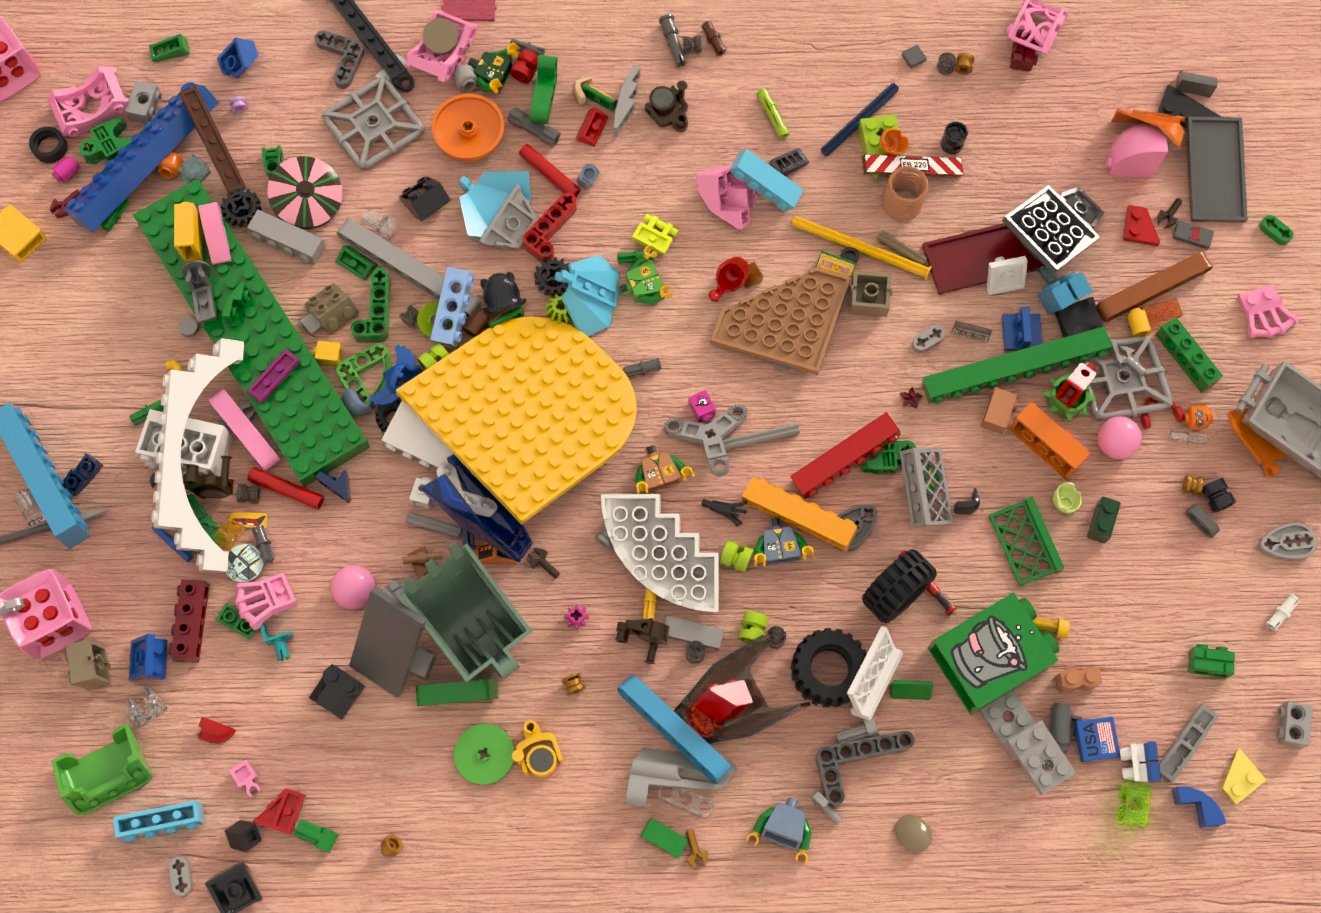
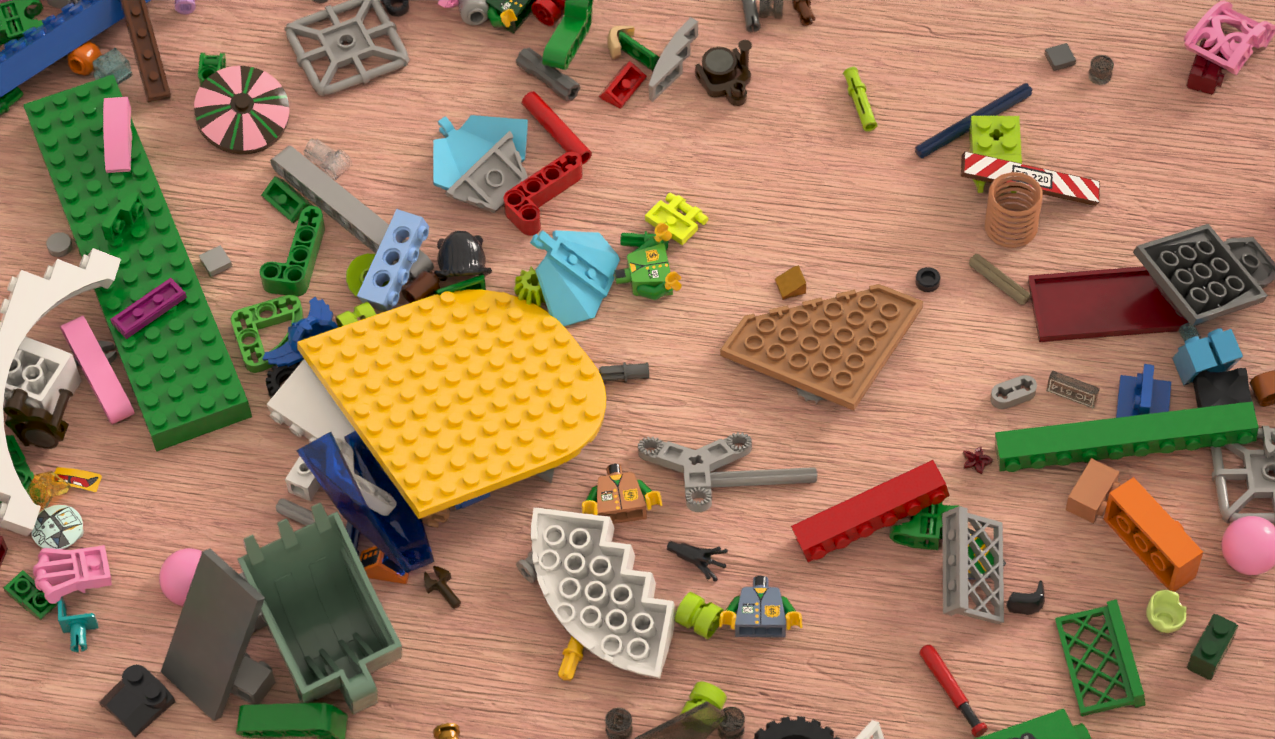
camera: 15 degrees right, 15 degrees down
yellow brick [174,202,203,262] -> none
flat silver piece [182,260,217,324] -> none
black gear [220,188,262,227] -> none
clear smoke wheel [236,484,261,504] -> none
light grey brick [247,210,326,264] -> none
red piece [247,467,324,510] -> none
dark grey axle [252,525,275,564] -> none
dark tan bracket [305,283,359,335] -> none
yellow brick [313,341,343,367] -> none
dark blue slope [315,470,351,503] -> none
sand blue hair [342,389,373,416] -> none
black slope [399,176,451,221] -> none
clear smoke wheel [399,305,419,329] -> none
orange dish [432,94,505,162] -> none
black gear [534,257,570,297] -> none
dark pink gear [564,604,589,630] -> none
sand blue hair [576,164,600,189] -> none
dark brown piece [615,618,670,664] -> none
light grey tile [665,615,724,650] -> none
dark pink brick [688,390,716,423] -> none
bright pink brick [696,165,757,229] -> none
red piece [709,257,749,302] -> none
medium azure brick [729,148,803,211] -> none
light orange brick [742,477,857,552] -> none
black slope [769,148,809,176] -> none
yellow axle [791,216,931,280] -> none
yellow slope [816,251,856,277] -> none
dark grey piece [834,505,877,551] -> none
dark tan brick [849,271,893,317] -> none
black tyre [862,549,937,623] -> none
orange hair [879,128,909,156] -> none
black wheel [940,121,968,154] -> none
pearl gold wheel [955,53,975,75] -> none
white tile [986,256,1027,295] -> none
bright green brick [1043,372,1095,421] -> none
red torso [1055,363,1096,408] -> none

